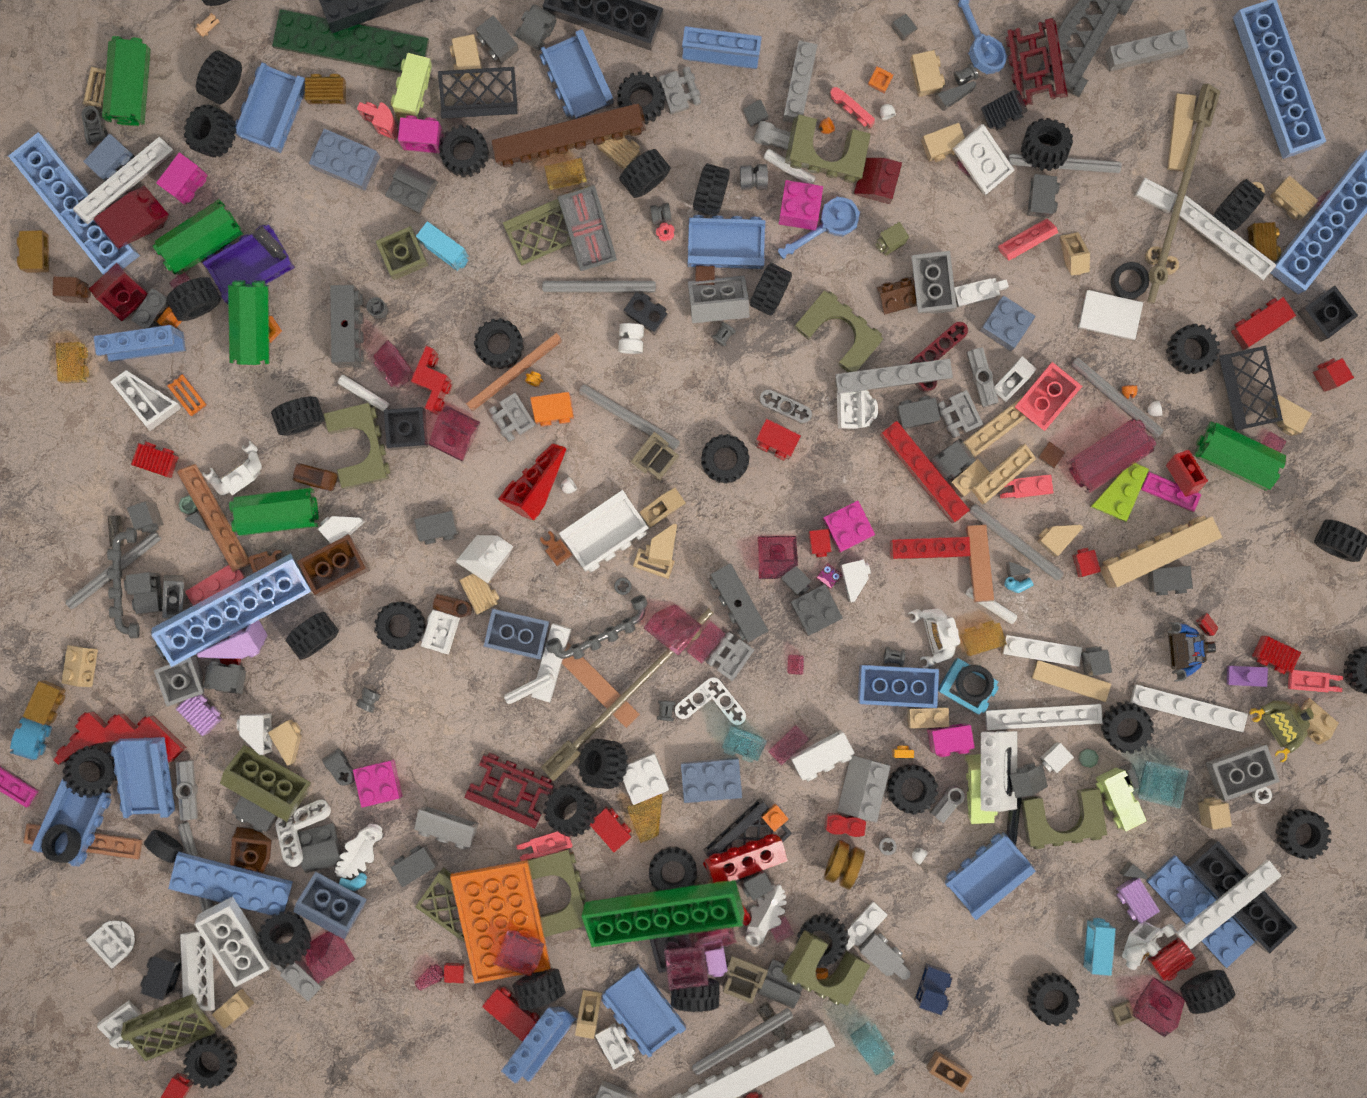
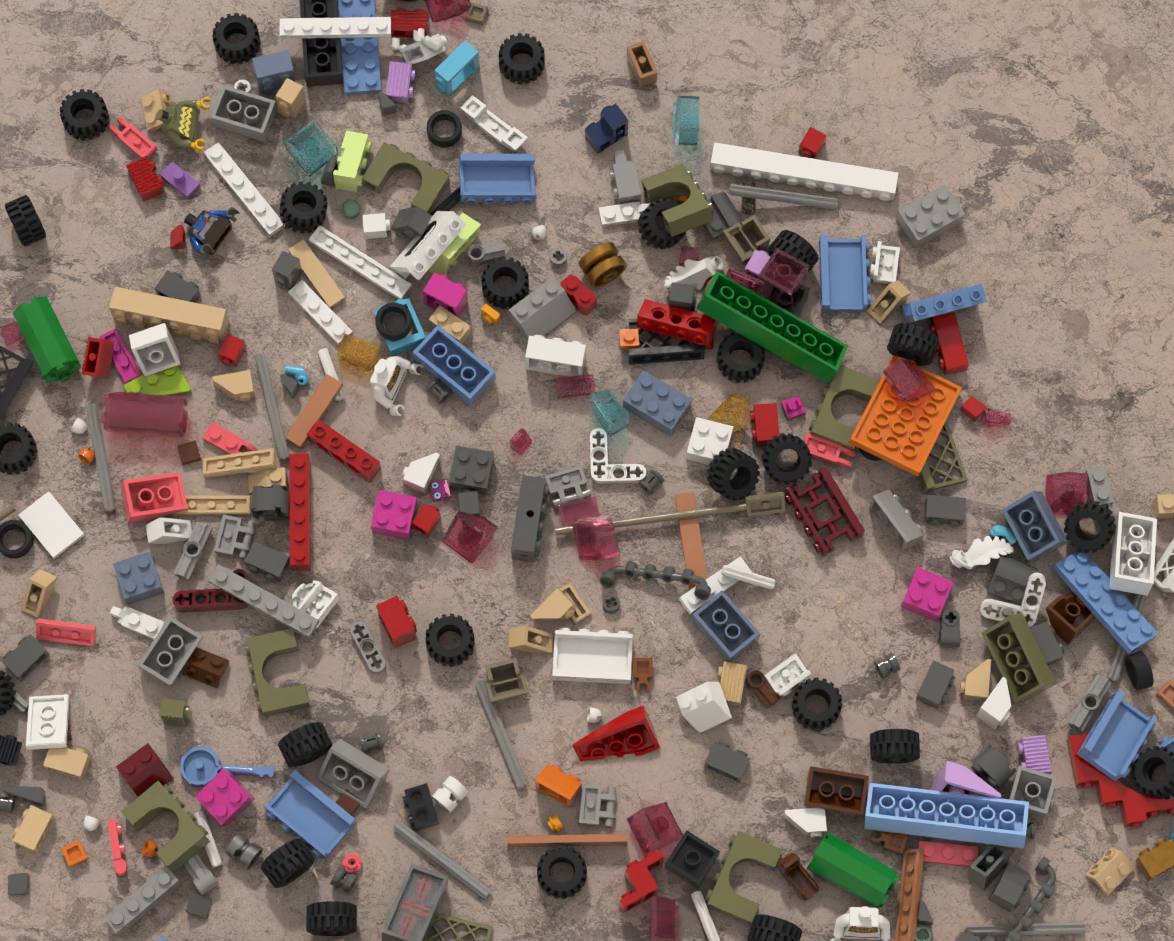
camera: 140 degrees left, 15 degrees down
none -> white brick [129,323,181,377]
none -> sand blue brick [252,50,296,93]
none -> black tyre [426,110,462,148]
none -> white slope [460,95,528,152]
none -> dark pink tile [781,395,806,420]
none -> dark grey brick [916,660,956,709]

